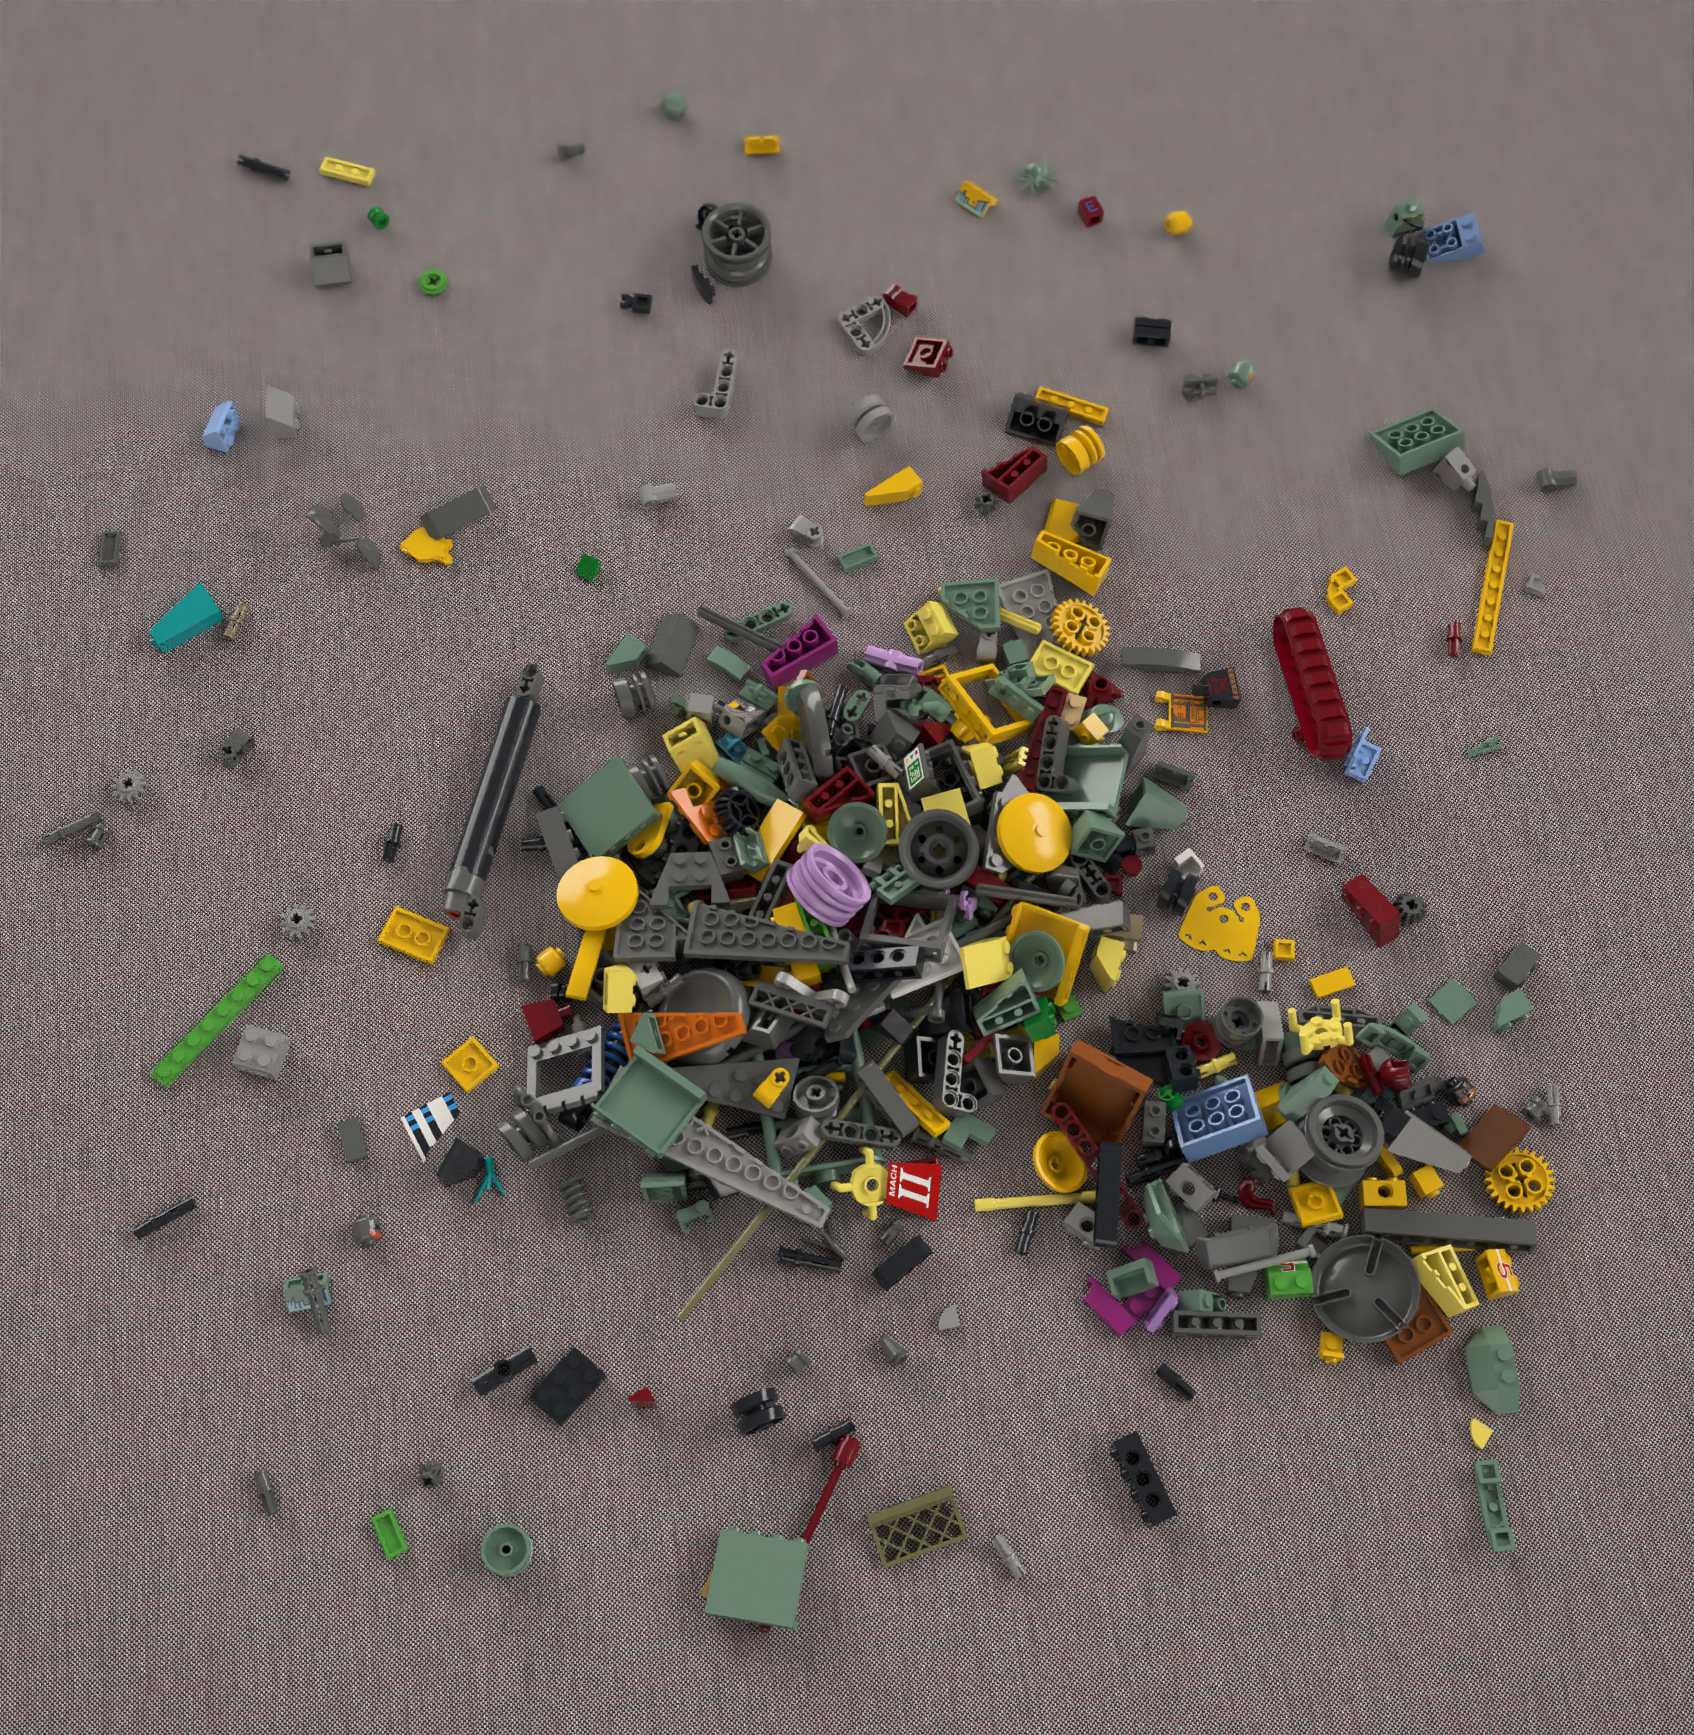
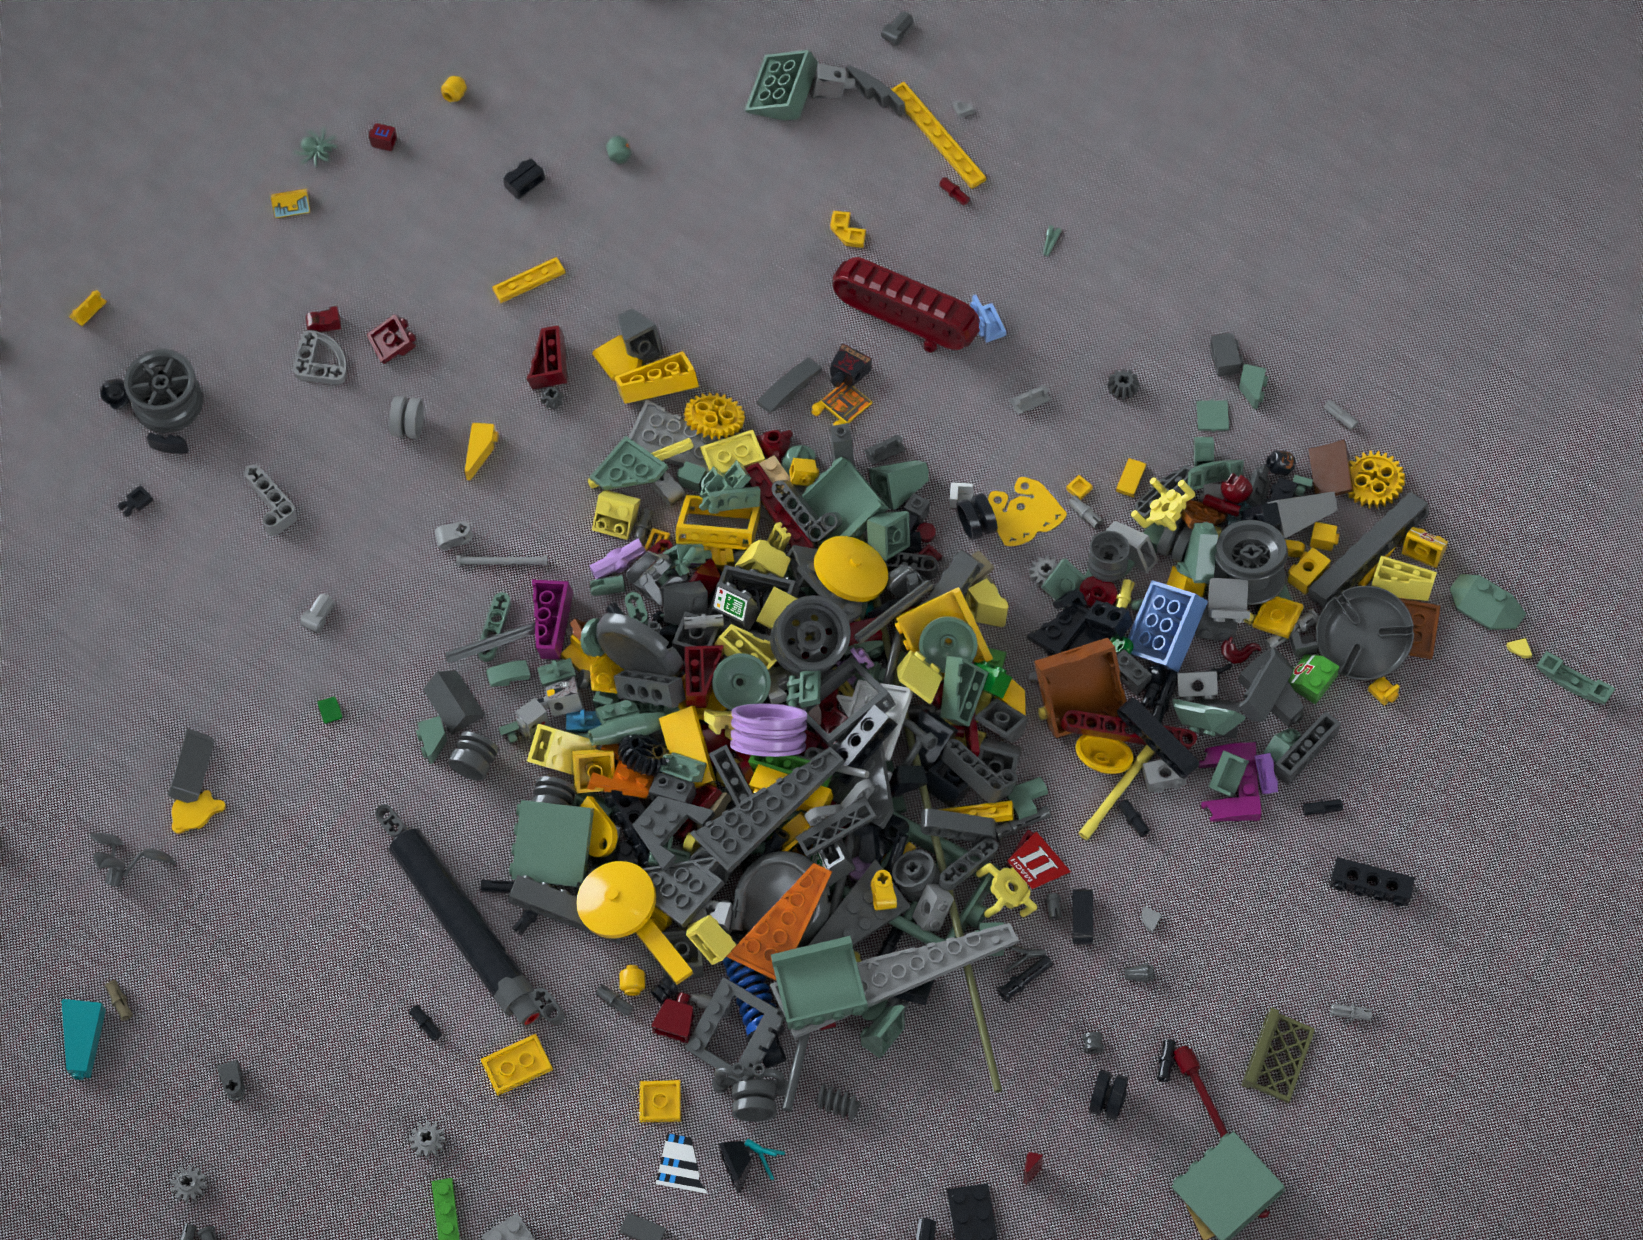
camera: 45 degrees left, 5 degrees down
sand green slope [629,1012,666,1055] -> none
sand green piece [675,1195,715,1235] -> none
sand green tile [837,542,879,574] -> none
black slope [1005,392,1071,447] -> none
yellow wheel [1056,425,1105,476] -> none
dark grey hips [1183,373,1218,399] -> none
light grey bar [1212,1244,1316,1283] -> none
dark red wedge [1342,874,1400,948] -> none
dark grey wheel [1522,1097,1549,1124] -> none

